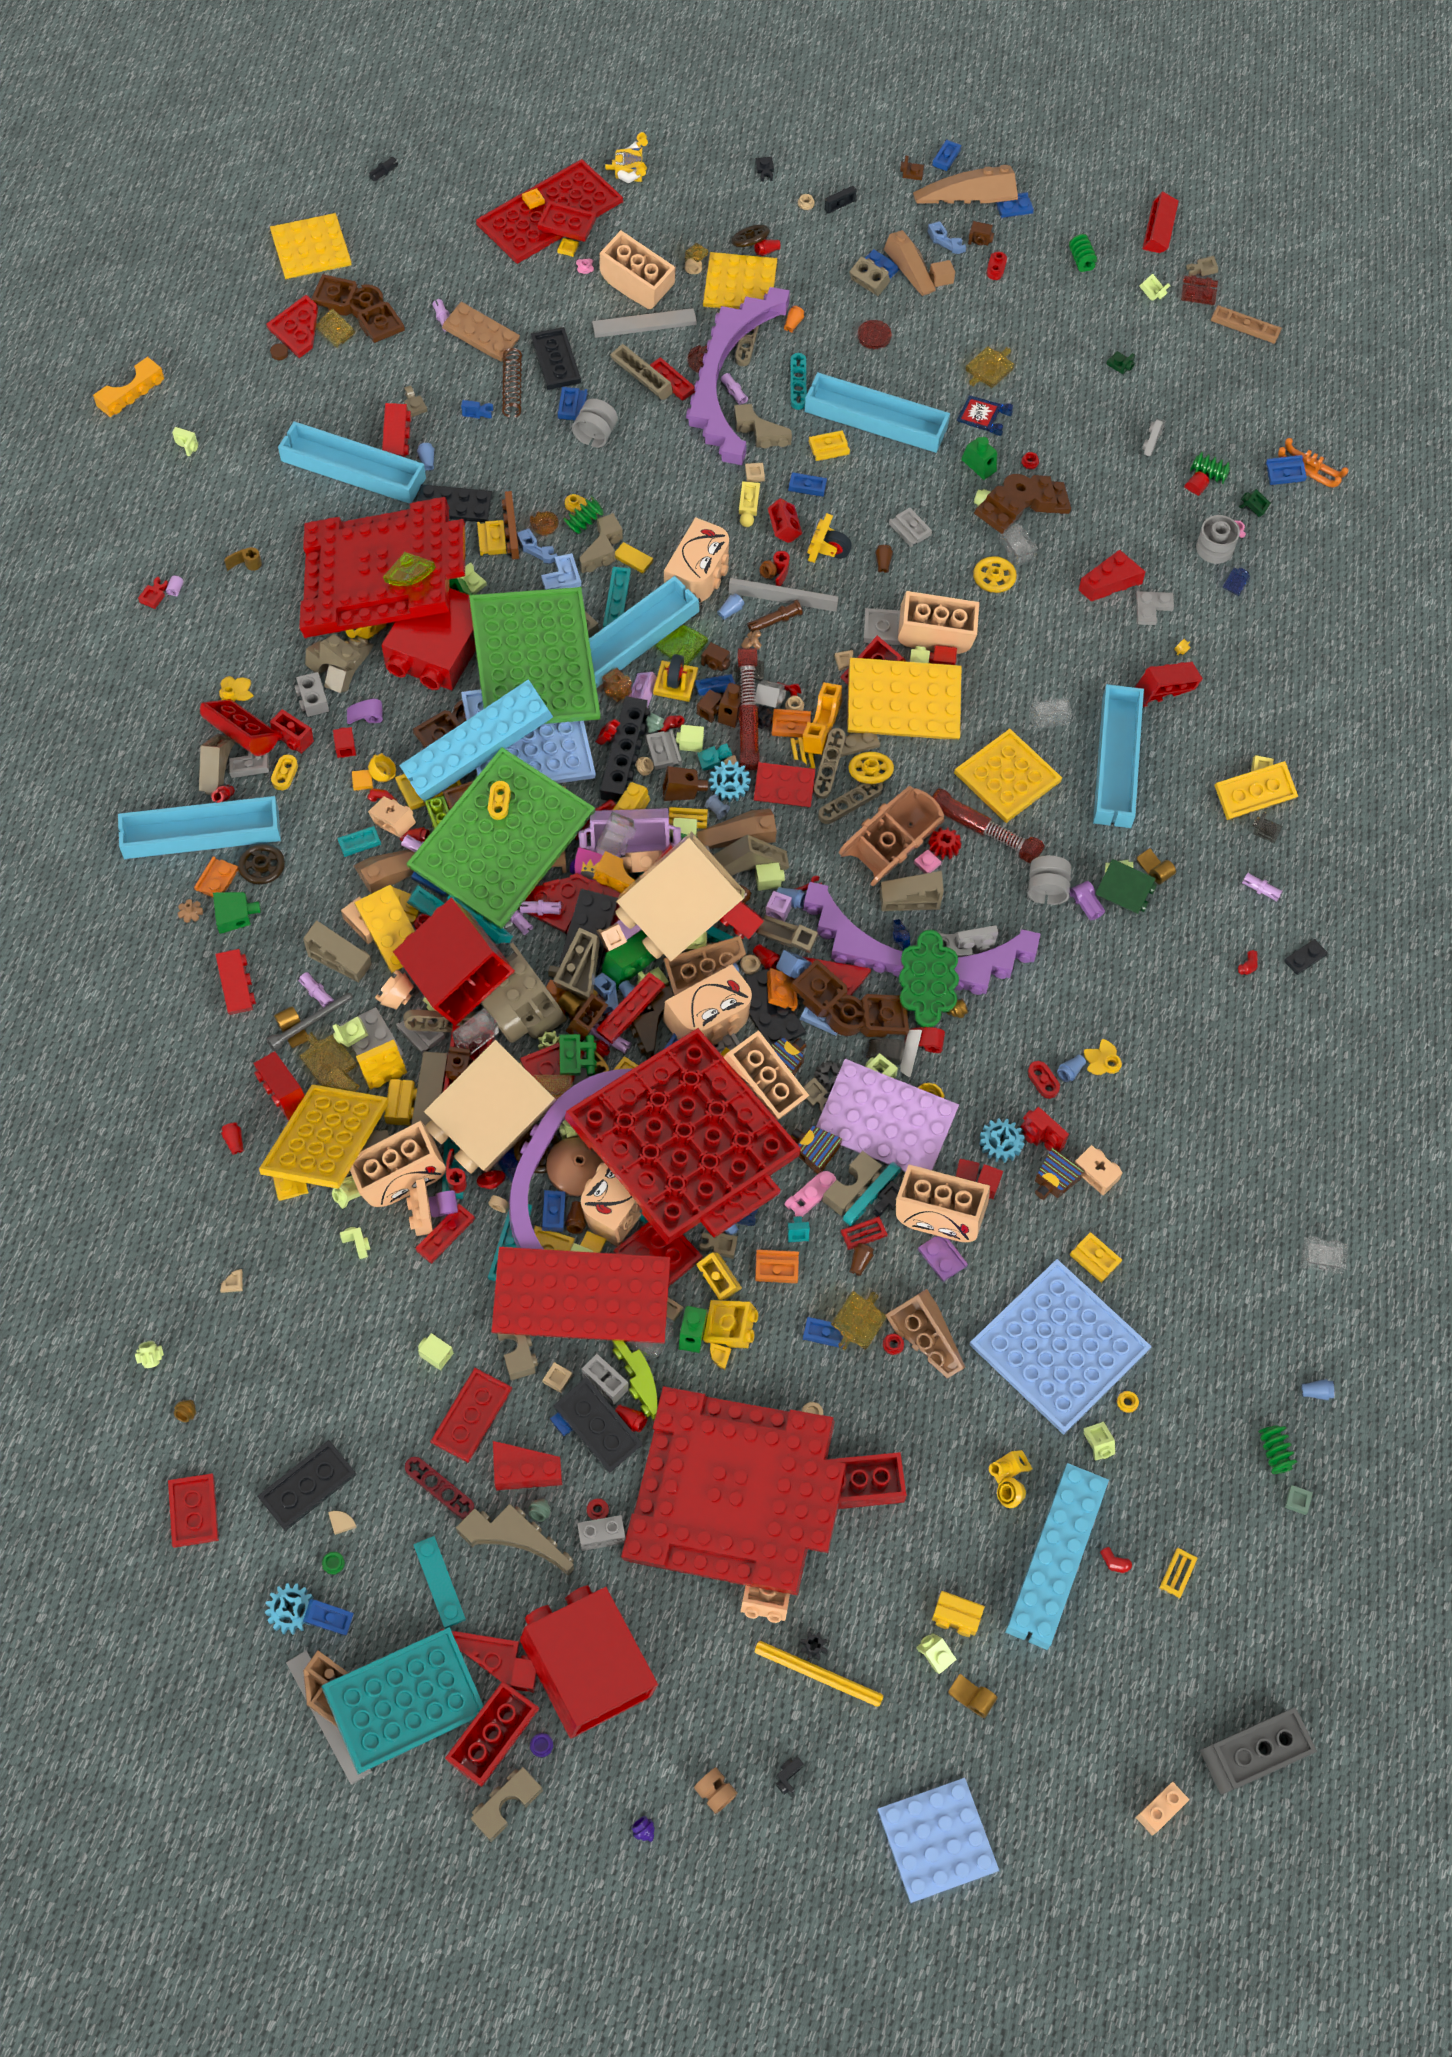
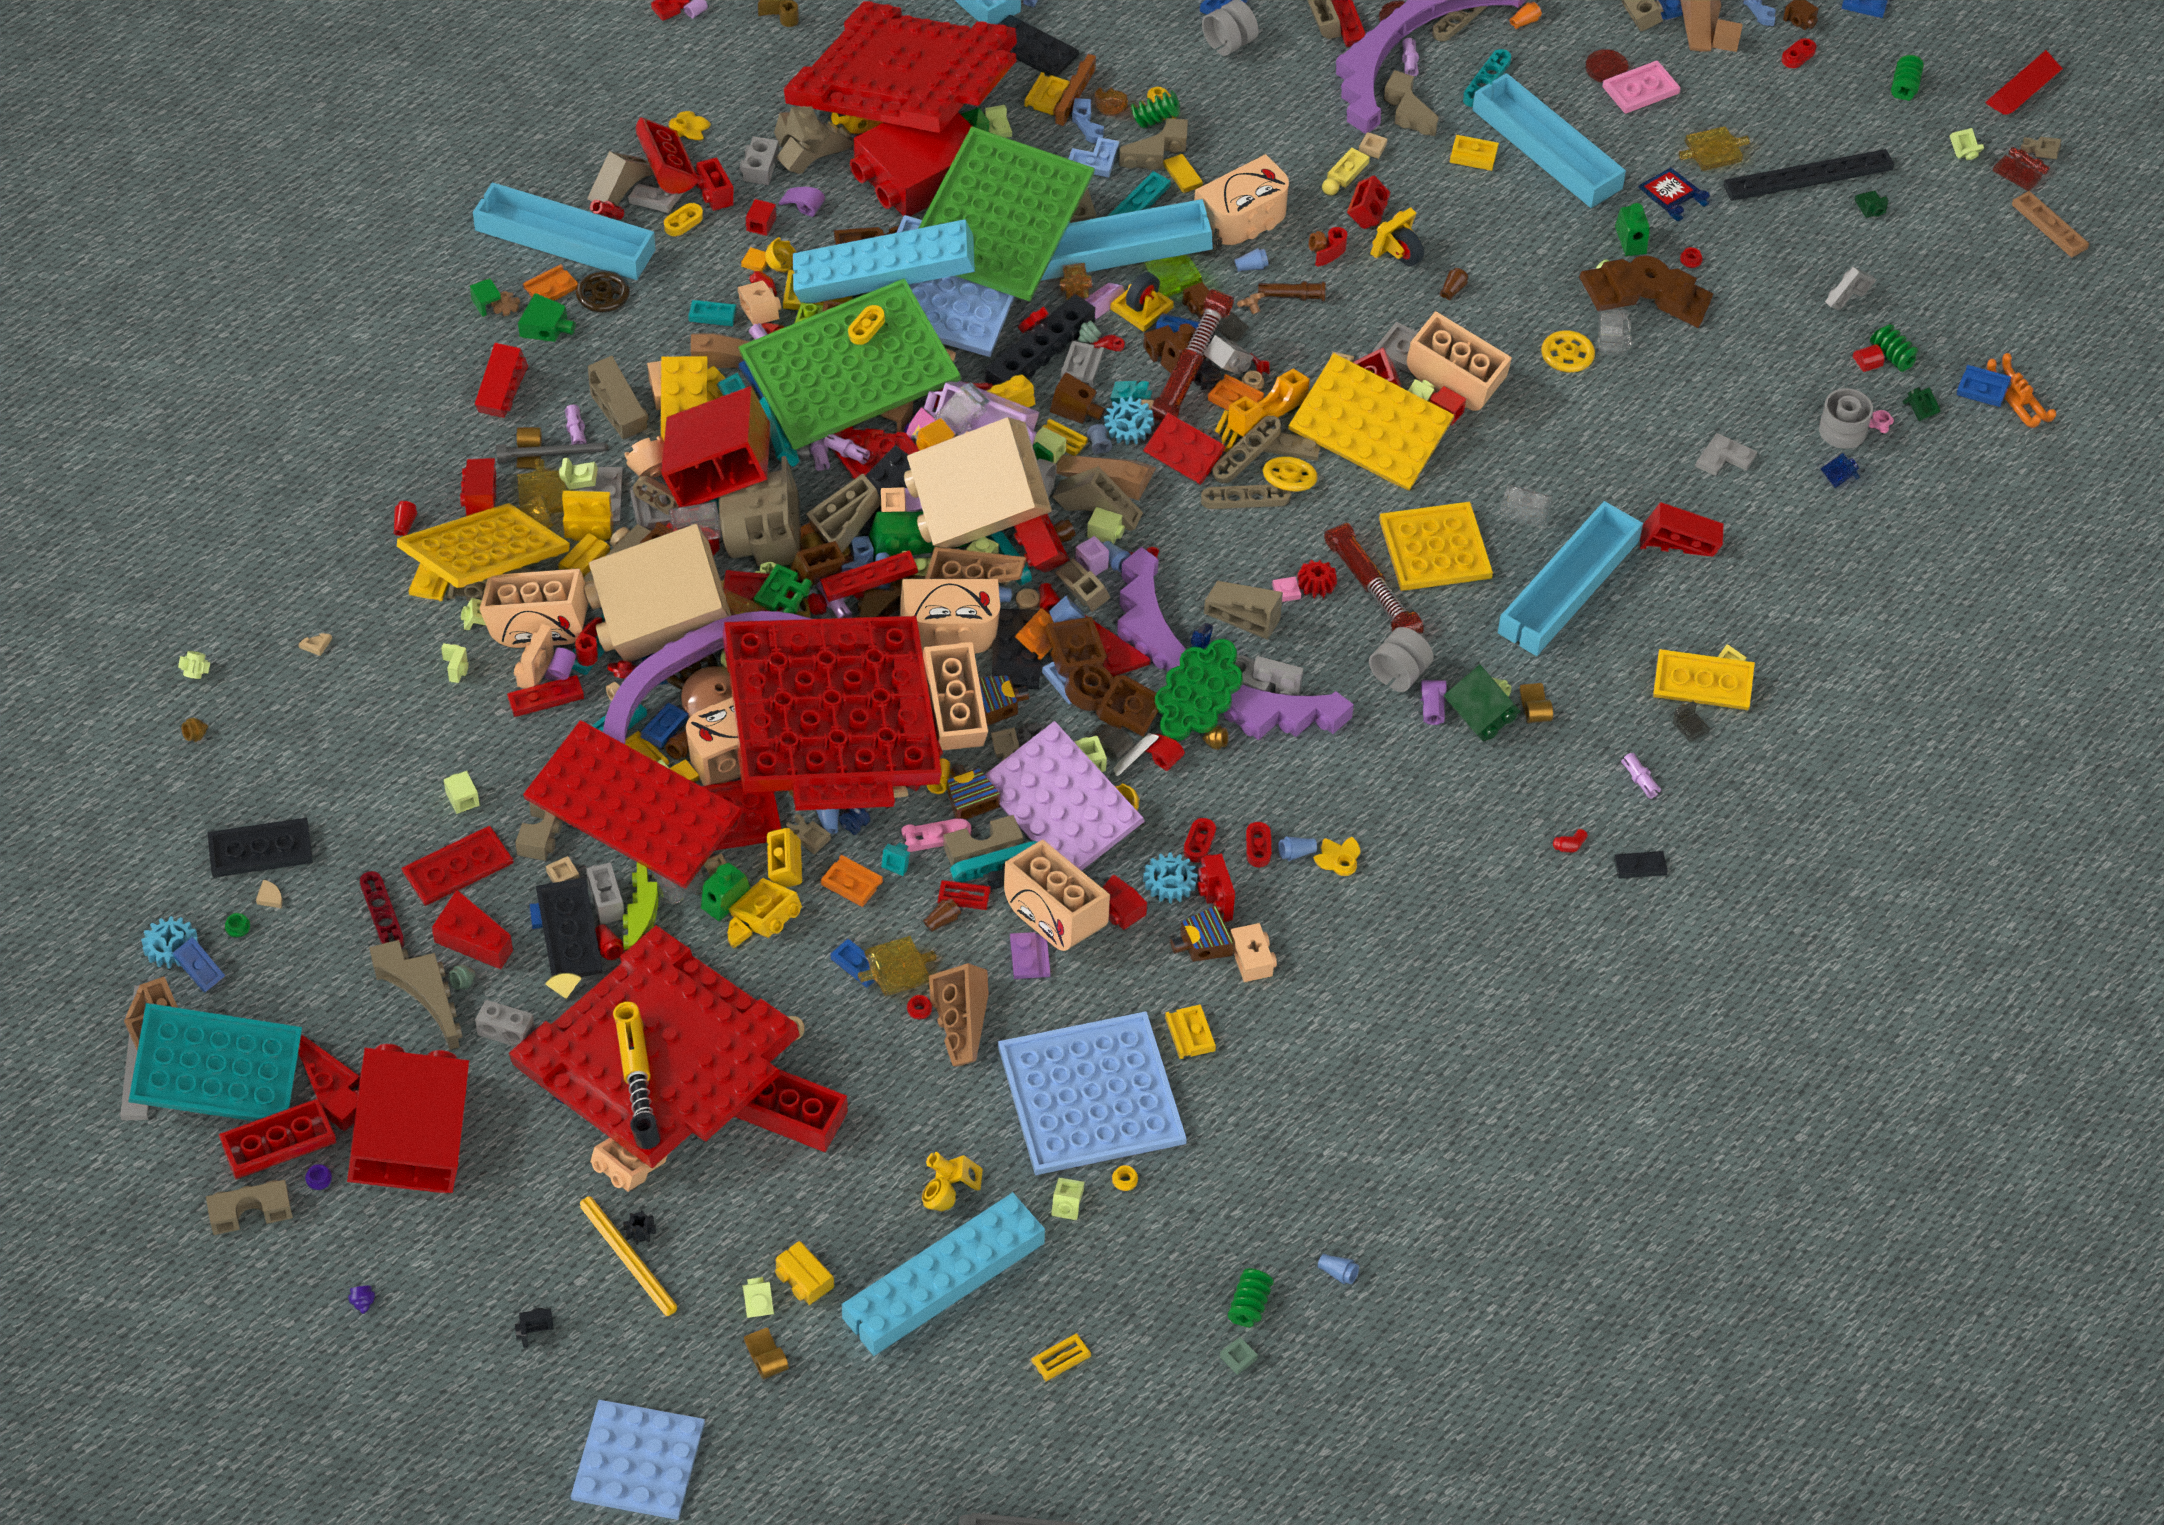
camera: 30 degrees right, 10 degrees down
red plate [168,1473,219,1548] -> none
clear neon green plate [383,552,436,586] -> none
teal plate [413,1536,466,1629] -> none
red plate [587,1499,609,1520] -> none
tan plate [636,757,654,776] -> none
yellowish green brick [676,725,704,752] -> none
medium nougat wheel [694,1767,738,1814] -> none
light grey tile [729,578,839,612] -> none
blue plate [789,473,827,497] -> none
nougat animal [839,786,945,886] -> none
light grey plate [889,507,932,547] -> none
red wedge [1079,550,1146,601] -> none
red arm [1100,1547,1132,1573] -> none
yellow plate [1174,639,1191,655] -> none
clear brick [1300,1237,1348,1275] -> none
none -> green panel [470,278,501,317]
none -> light yellow tile [545,973,581,999]
none -> tan tile [610,527,630,548]
none -> piece [613,1002,661,1149]
none -> red plate [1183,818,1216,863]
none -> bright pink plate [1602,61,1680,114]
none -> black plate [1723,149,1894,201]

